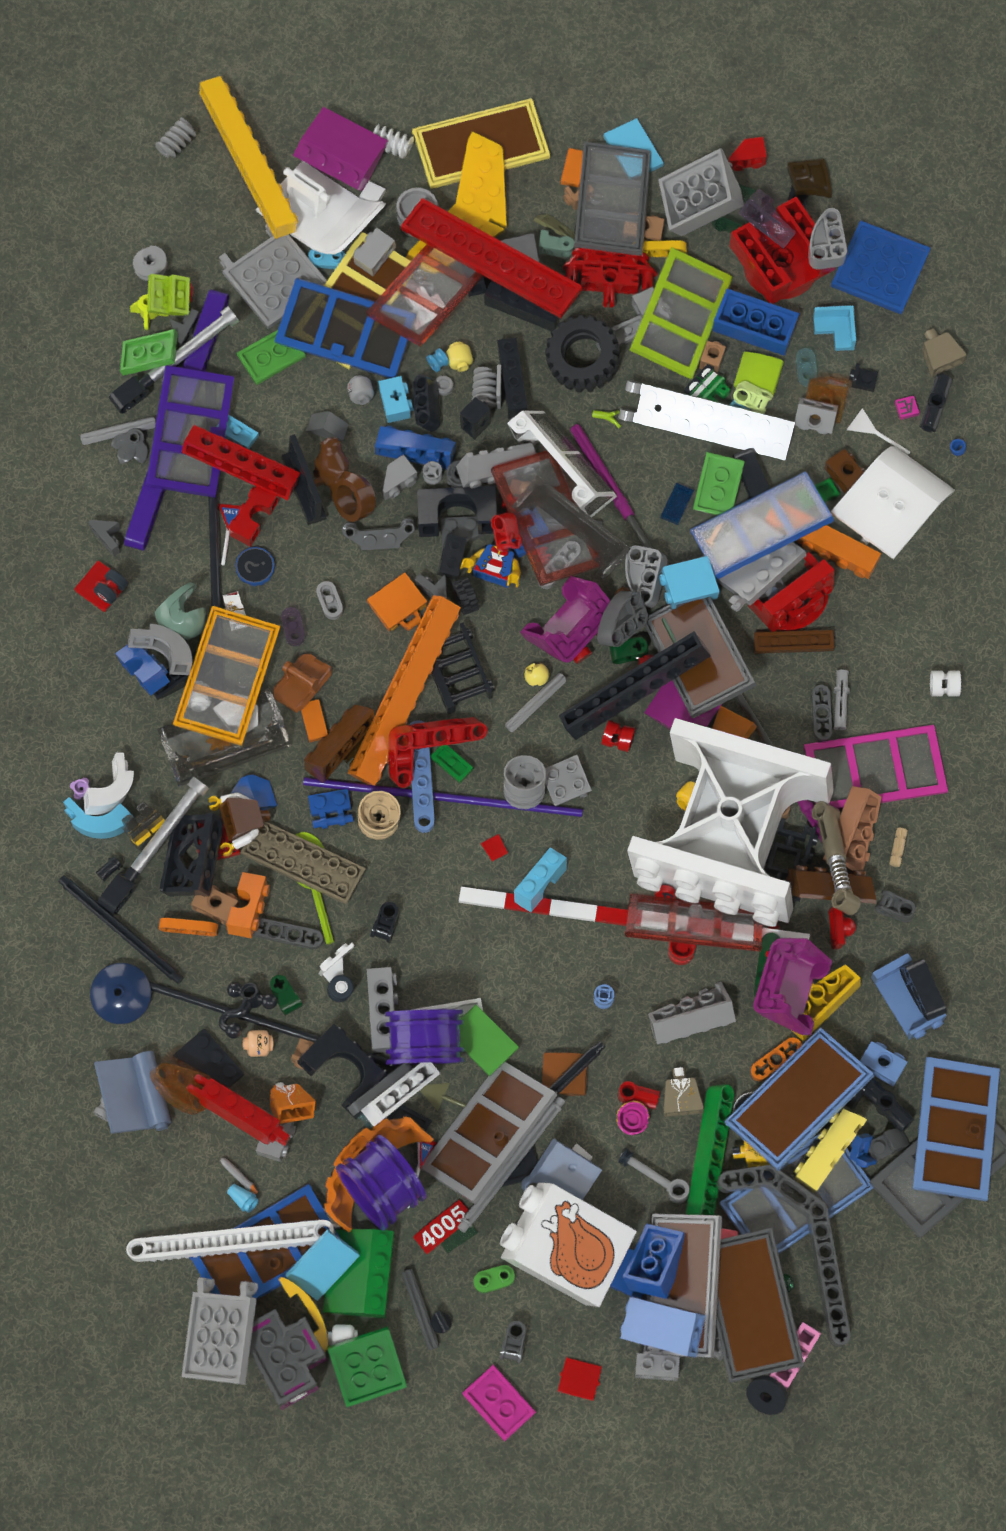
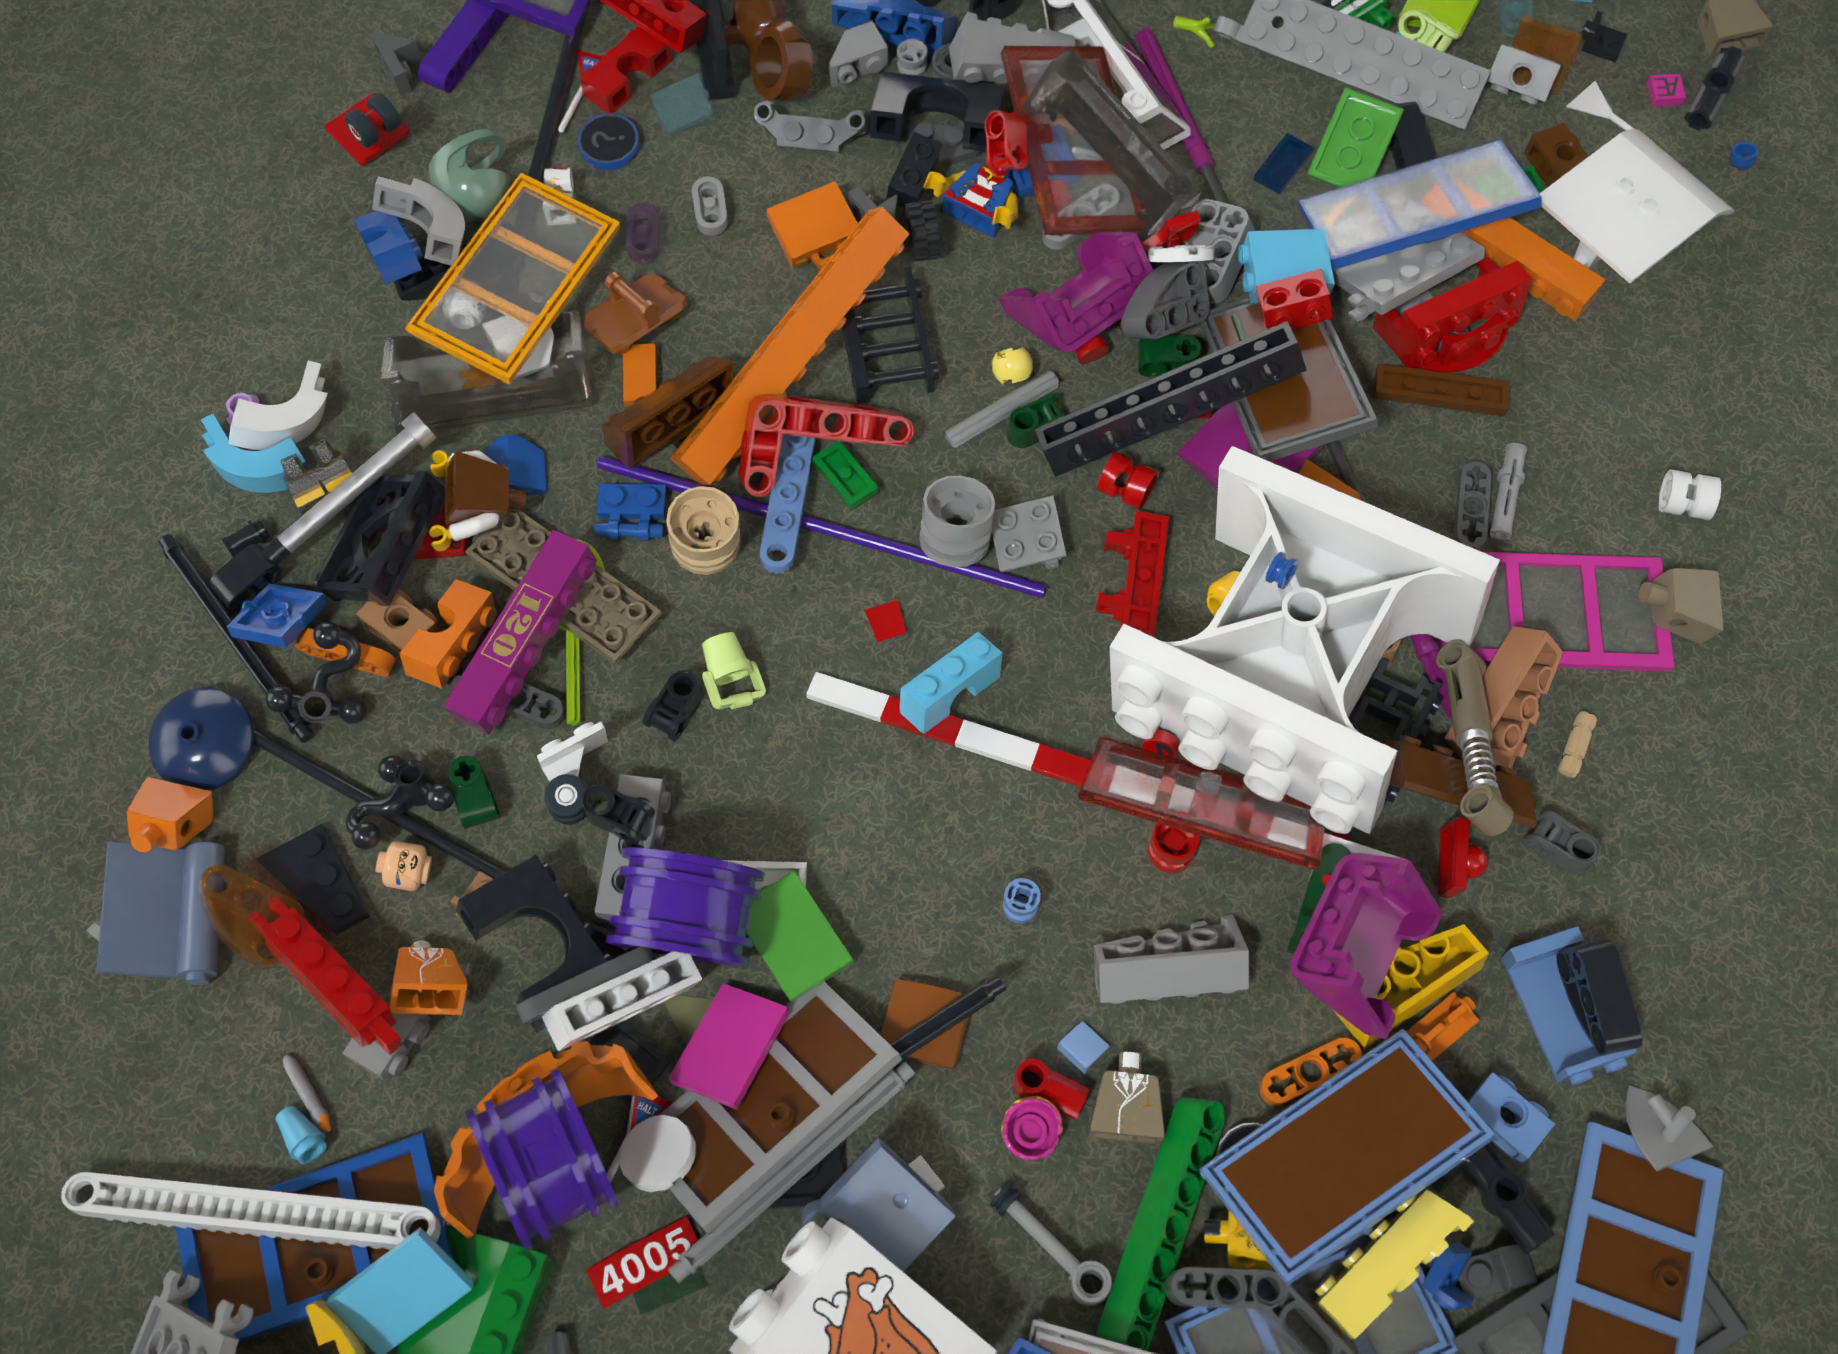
camera: 10 degrees right, 5 degrees down
none -> orange torso [127,777,214,853]
none -> blue plate [227,584,327,648]
none -> black piece [265,622,367,724]
none -> magenta brick [443,529,597,735]
none -> black piece [581,784,656,845]
none -> white tile [619,1115,696,1192]
none -> clear light blue piece [650,73,714,137]
none -> dark pink tile [669,983,790,1110]
none -> yellowish green piece [702,632,766,709]
none -> dark green piece [1007,393,1066,448]
none -> light blue slope [1057,1021,1110,1074]
none -> red hinge [1095,511,1169,638]
none -> red tile [1141,210,1201,265]
none -> white tile [1148,245,1214,262]
none -> red brick [1255,268,1333,330]
none -> blue bush [1265,552,1298,590]
none -> orange hinge [1406,992,1480,1061]
none -> light grey shield [1625,1085,1713,1171]
none -> dark tan torso [1638,568,1724,644]

